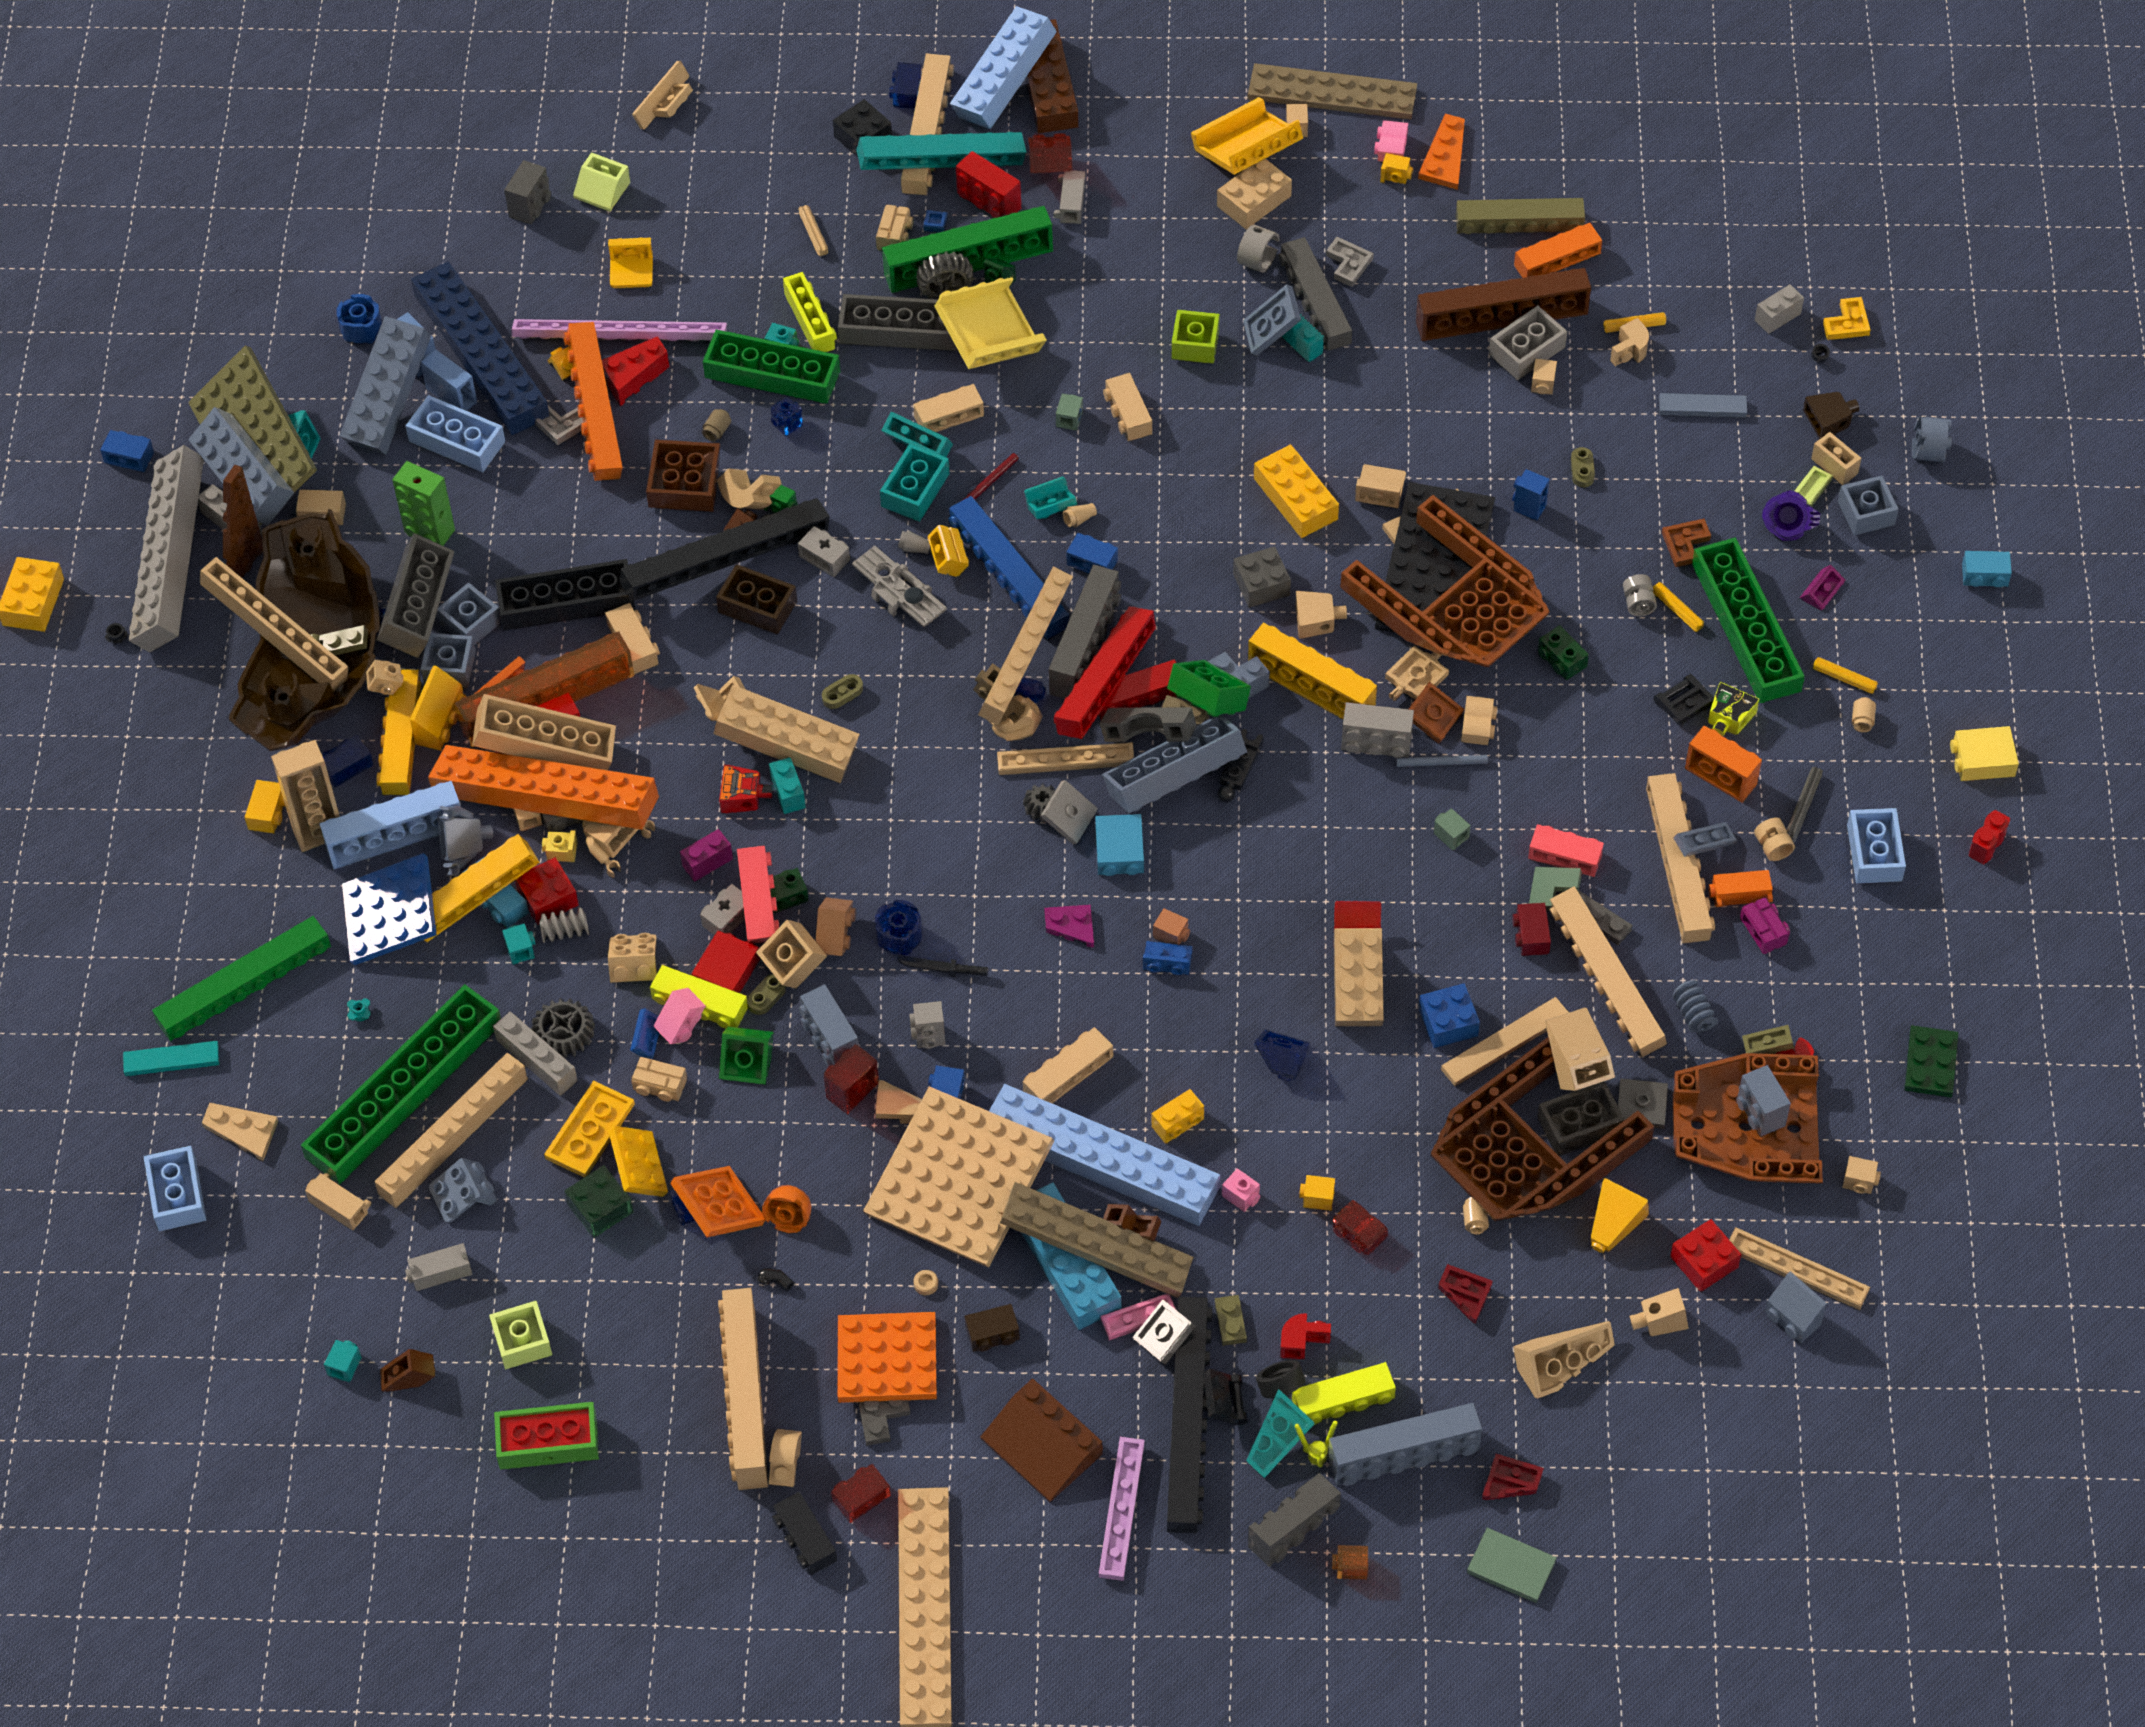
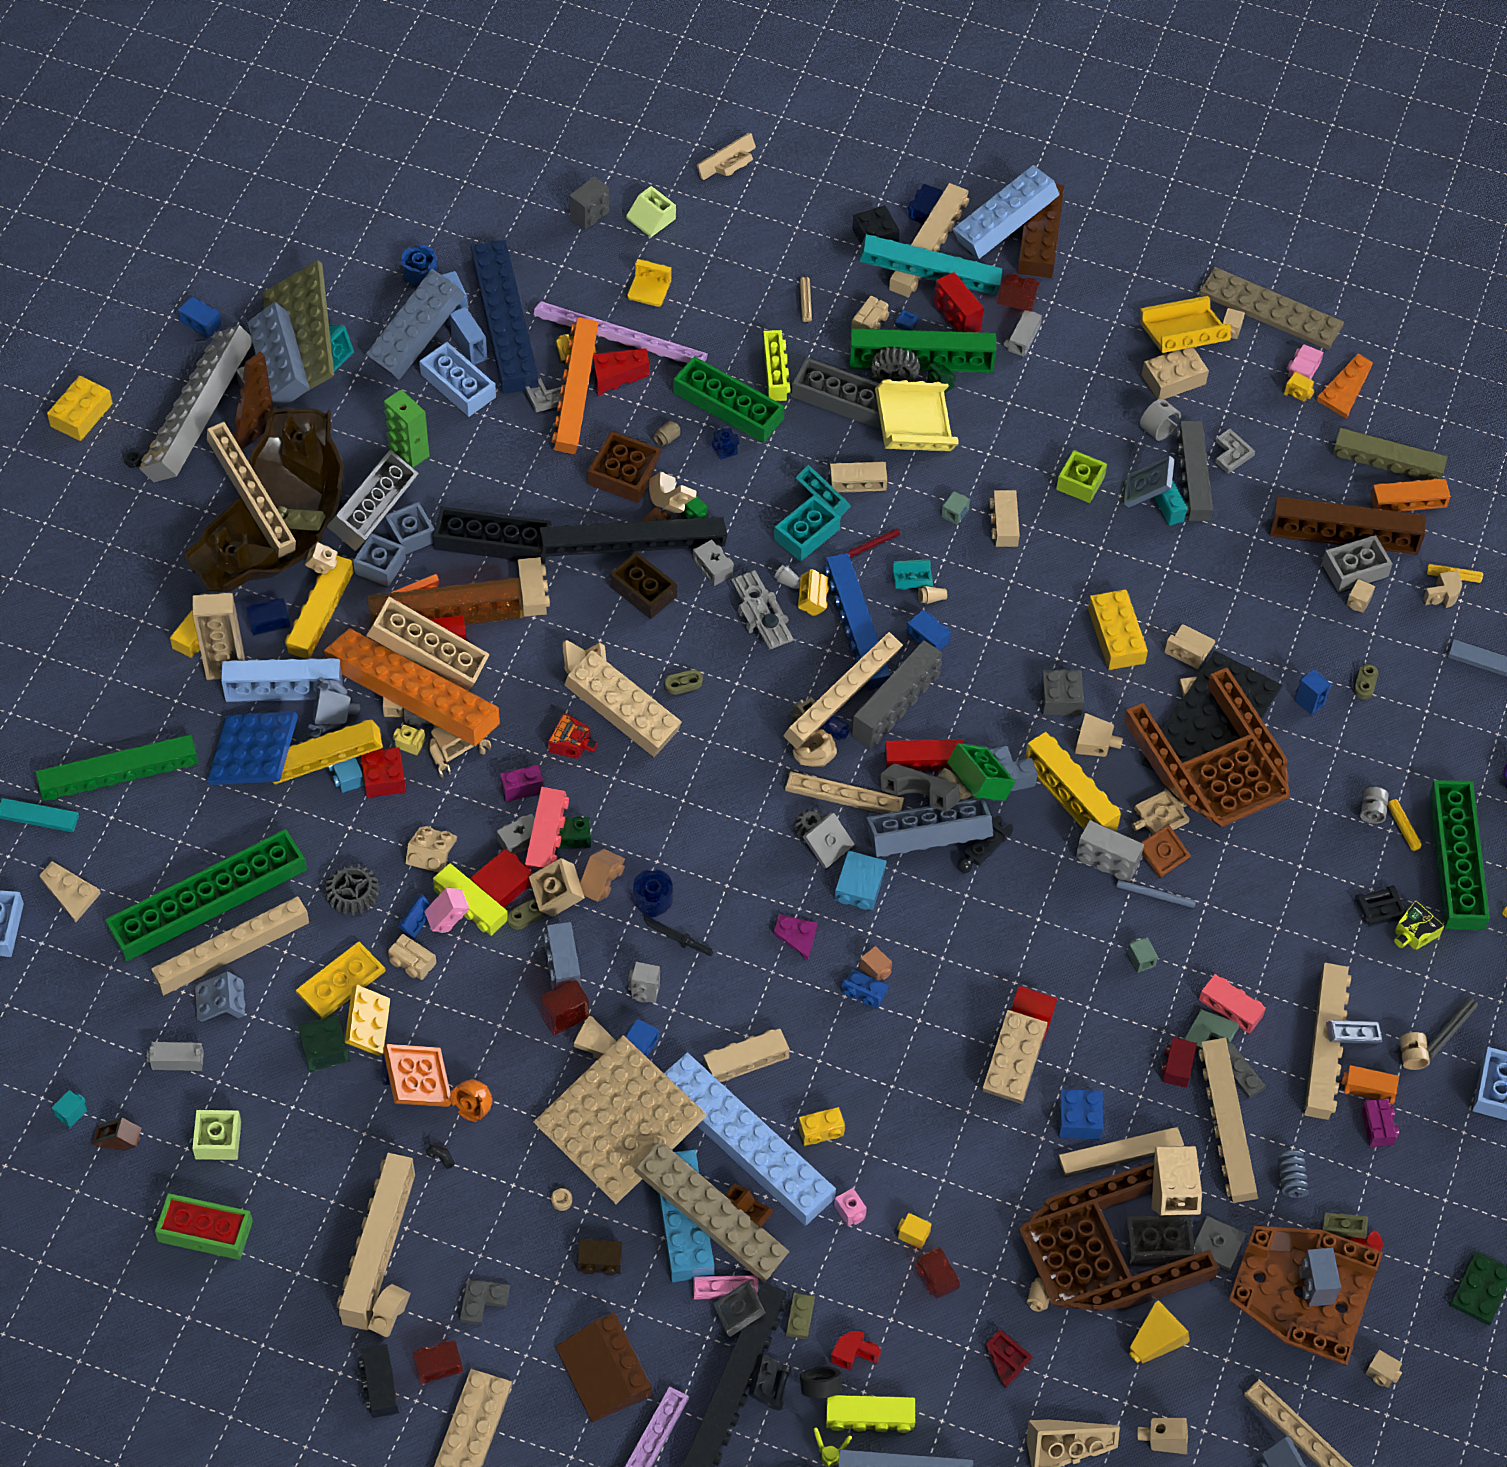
camera: 15 degrees right, 0 degrees up
tan brick [296,490,346,525] -> none
tan brick [305,1173,371,1230] -> none
teal plate [347,998,371,1022] -> none
yellow slope [410,666,466,751] -> none
light grey brick [493,1011,577,1096] -> none
teal brick [502,924,536,965] -> none
light grey piece [540,907,589,943] -> none
green slope [719,1026,774,1084] -> none
teal brick [764,323,799,346] -> none
teal brick [769,757,806,814] -> none
orange plate [838,1312,937,1403] -> none
red brick [1054,606,1156,739] -> none
teal wing [1246,1389,1315,1478] -> none
clear blue slope [1254,1029,1310,1081] -> none
tan brick [1461,696,1497,745] -> none
dark green brick [1538,625,1589,680] -> none
dark orange plate [1662,519,1711,567] -> none
red brick [1670,1219,1742,1292] -> none
orange brick [1685,726,1762,803] -> none

